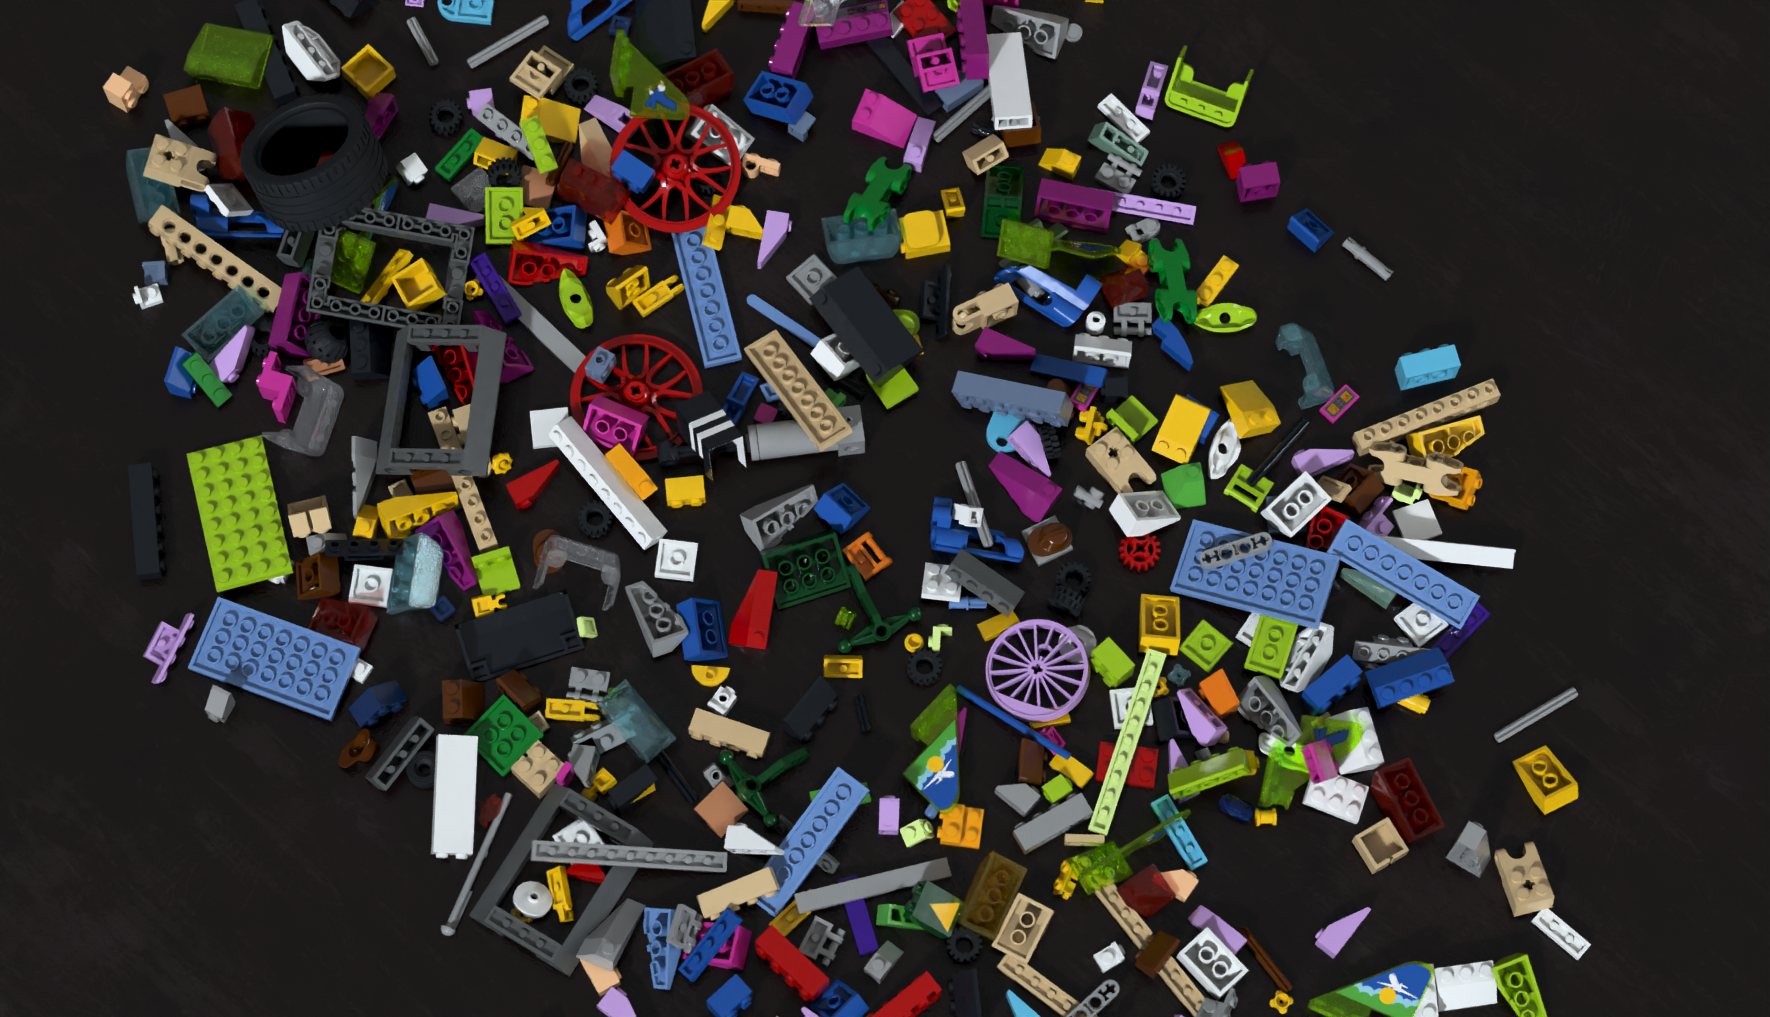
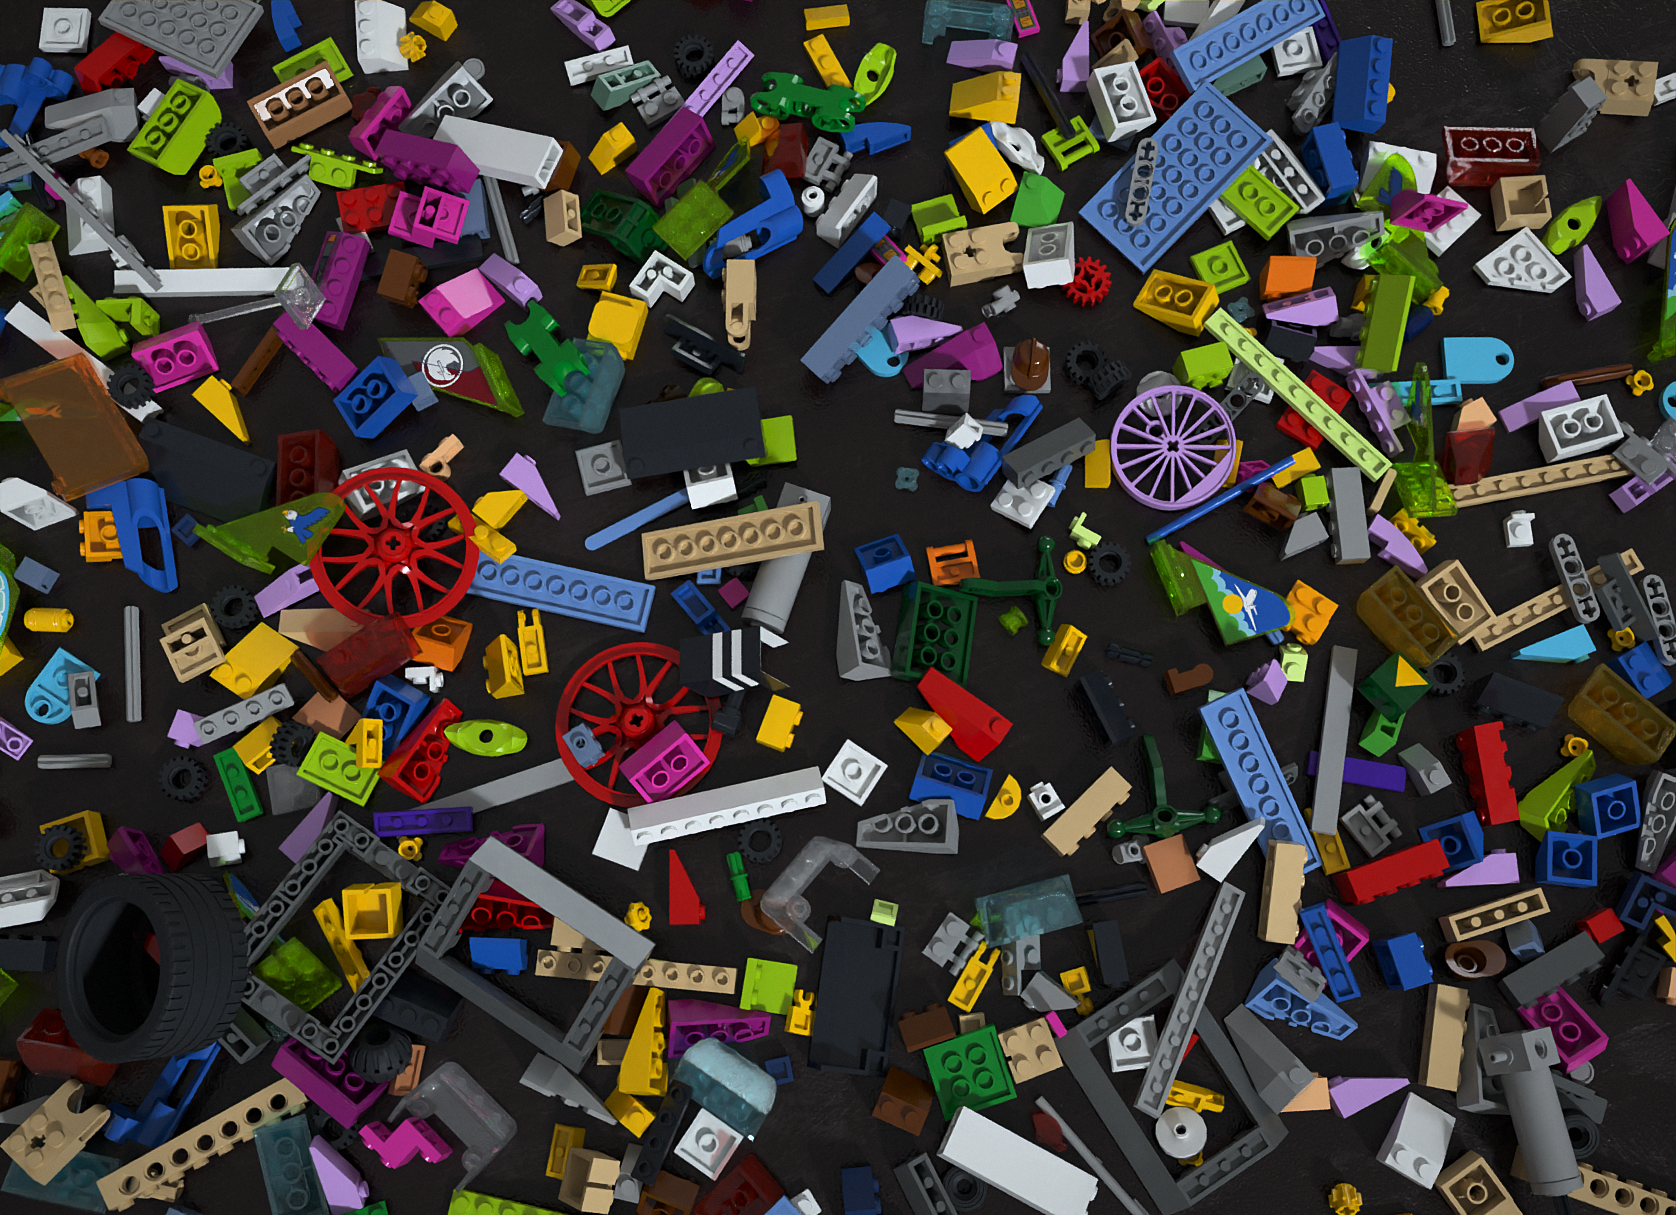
camera: 60 degrees left, 5 degrees up
white plate [204,183,253,217] -> none
lime plate [519,116,558,175] -> none
light orange slope [604,443,658,501] -> none
blue brick [611,149,656,194] -> none
magenta slope [975,327,1037,360] -> none
reddish brown slope [1135,931,1181,980] -> none
none -> black tyre [34,825,87,871]
none -> light grey slope [68,671,101,729]
none -> red slope [159,822,210,872]
none -> reddish brown piece [377,248,428,309]
none -> piece [377,337,525,418]
none -> yellow slope [546,1124,586,1180]
none -> white brick [629,250,695,308]
none -> green axle [727,852,752,902]
none -> yellow slope [804,4,850,30]
none -> yellow slope [894,707,953,756]
none -> clear light blue plate [895,467,919,491]
none -> flat silver slope [922,369,971,416]
none -> lavender slope [946,39,1018,73]
none -> dark orange leg [1163,664,1213,696]
none -> dark grey beam [1194,373,1264,445]
none -> lavender bracket [1346,369,1411,458]
none -> lavender slope [1367,514,1428,580]
none -> medium azure tile [1440,337,1514,384]
none -> white plate [1473,226,1572,293]
none -> lime piece [1541,196,1602,255]
none -> dark pink slope [1606,178,1670,265]

